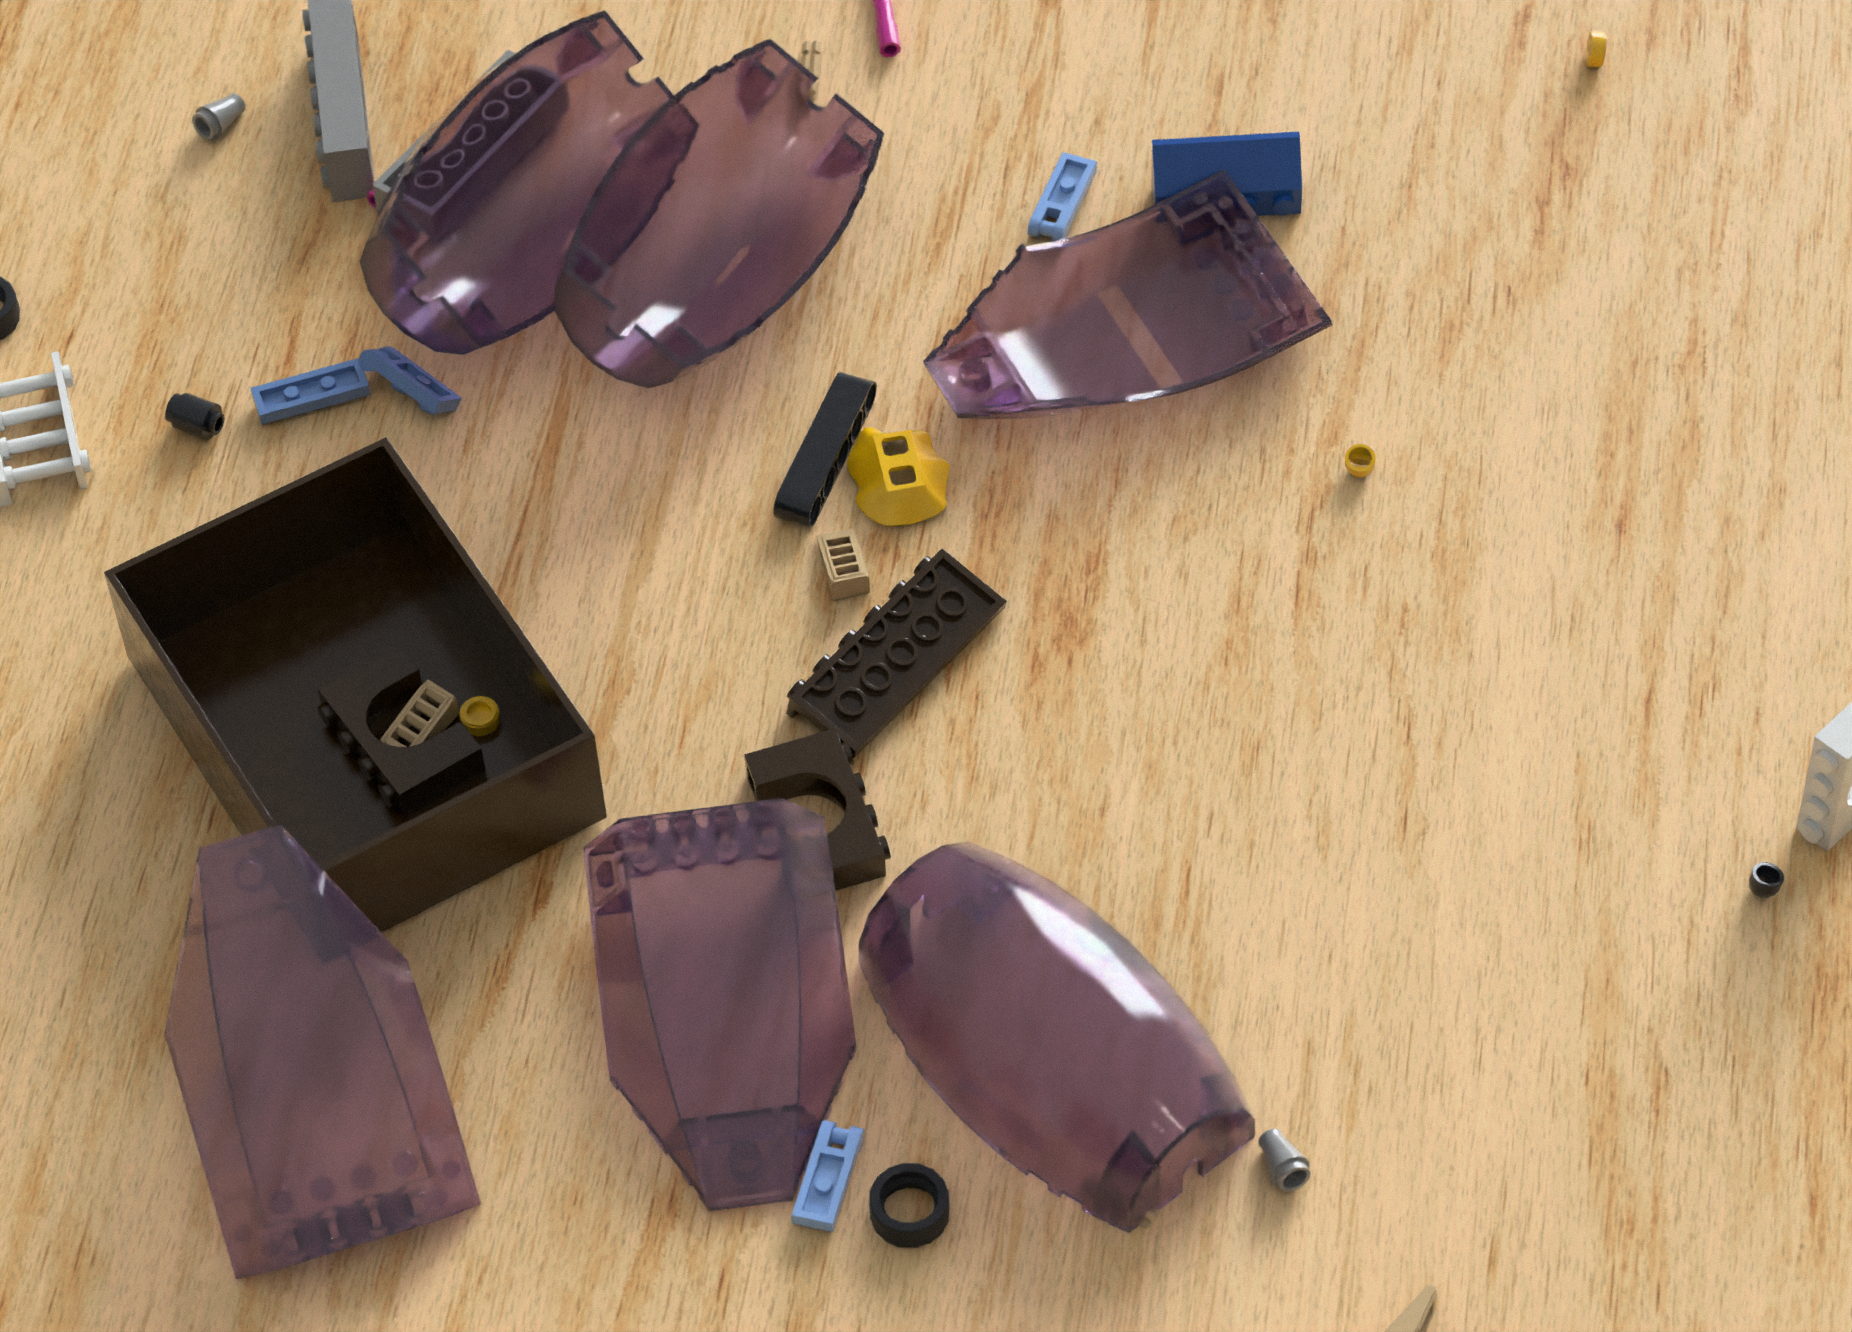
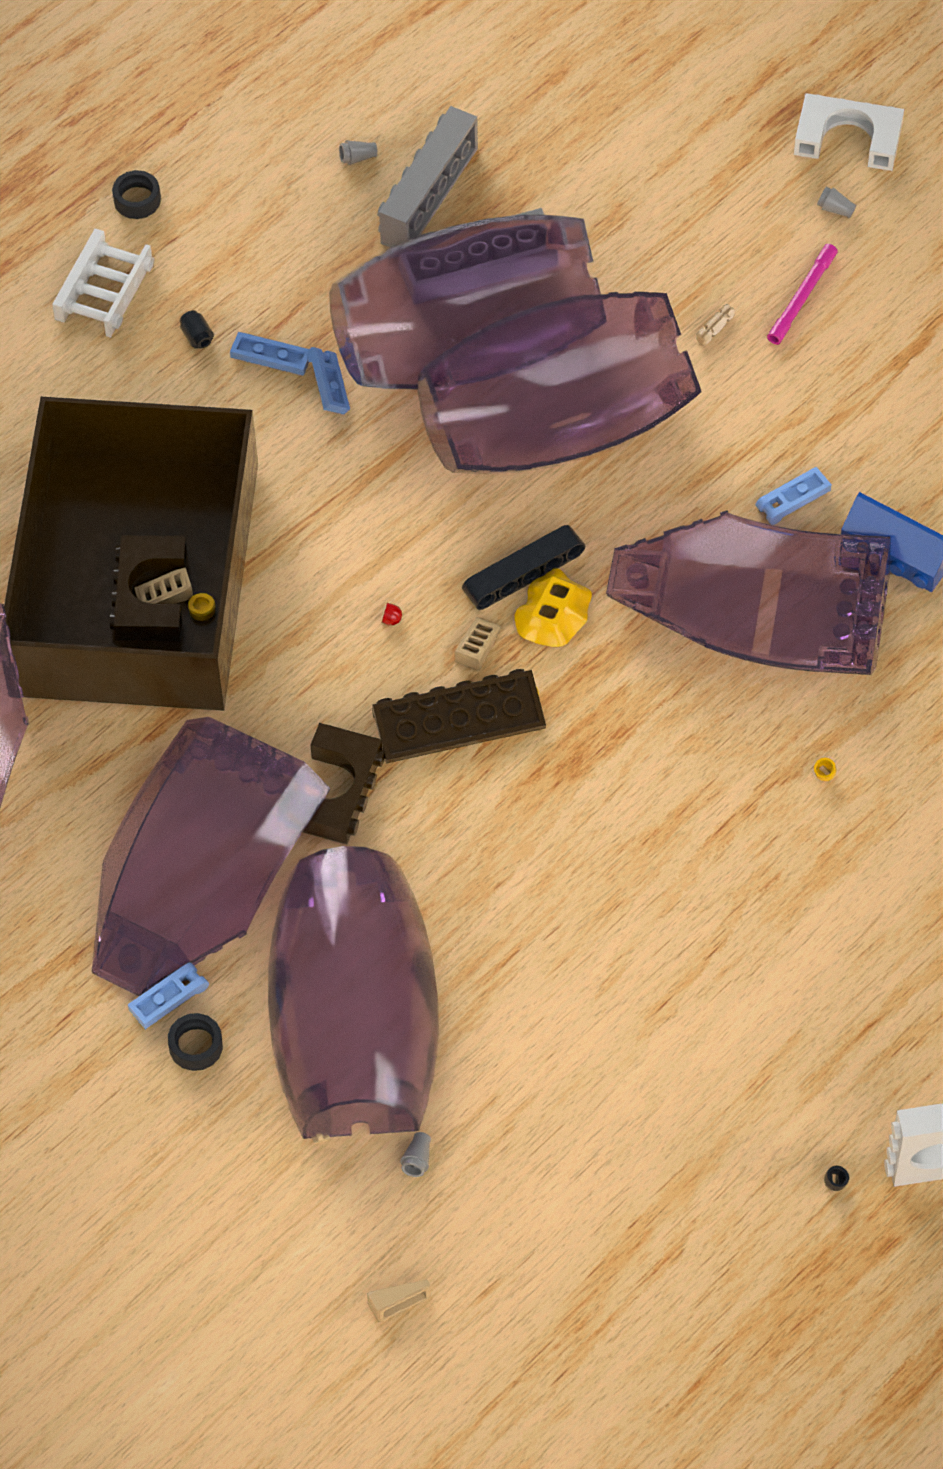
camera: 35 degrees right, 5 degrees up
none -> red hinge [381,602,402,625]

